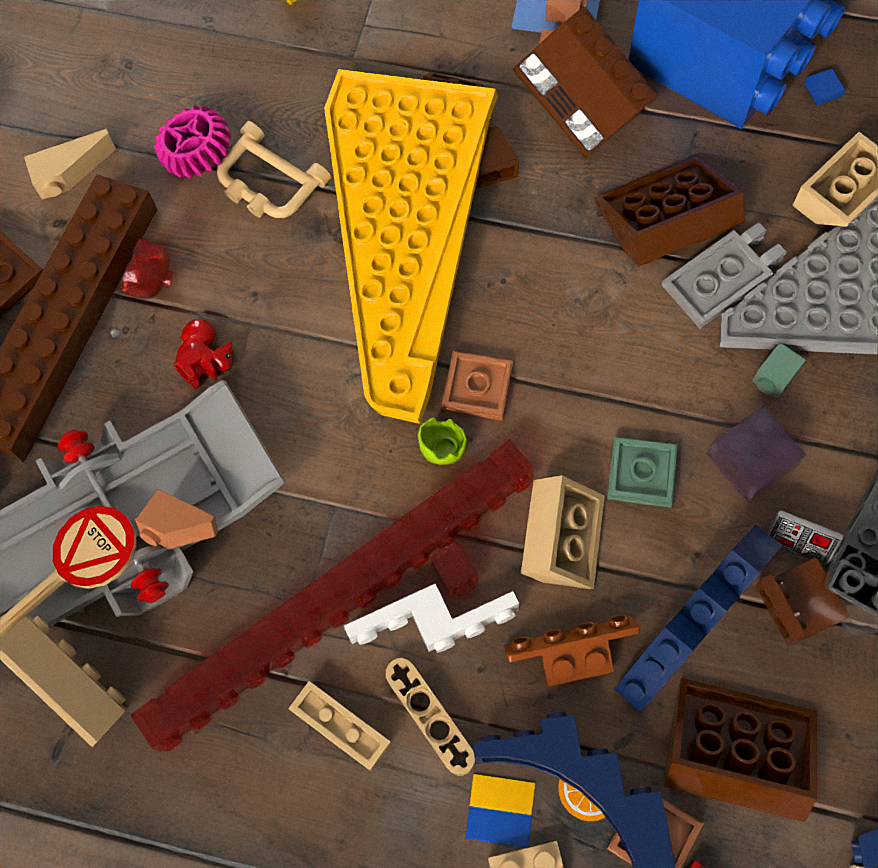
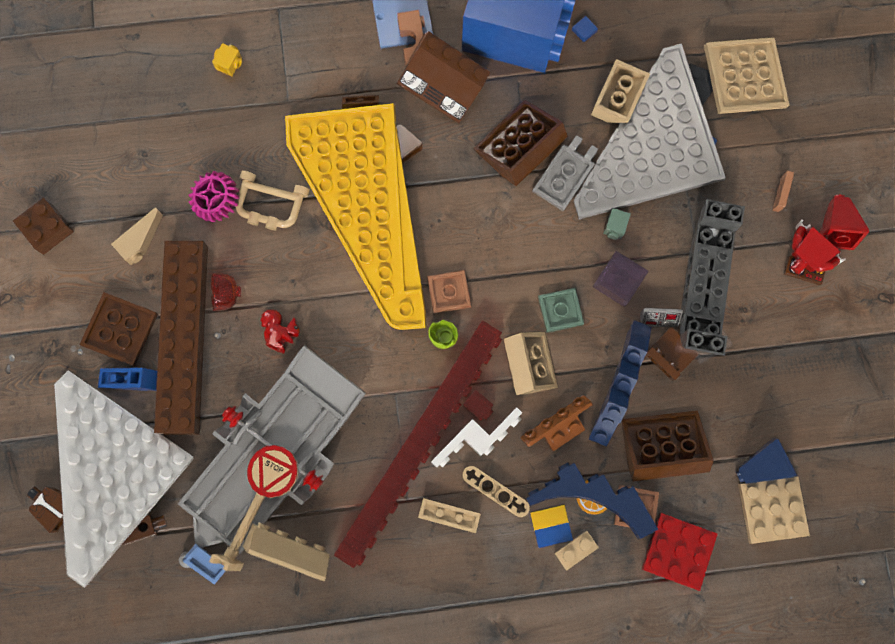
camera: 30 degrees left, 10 degrees up
nougat slope [135,489,218,549] -> none

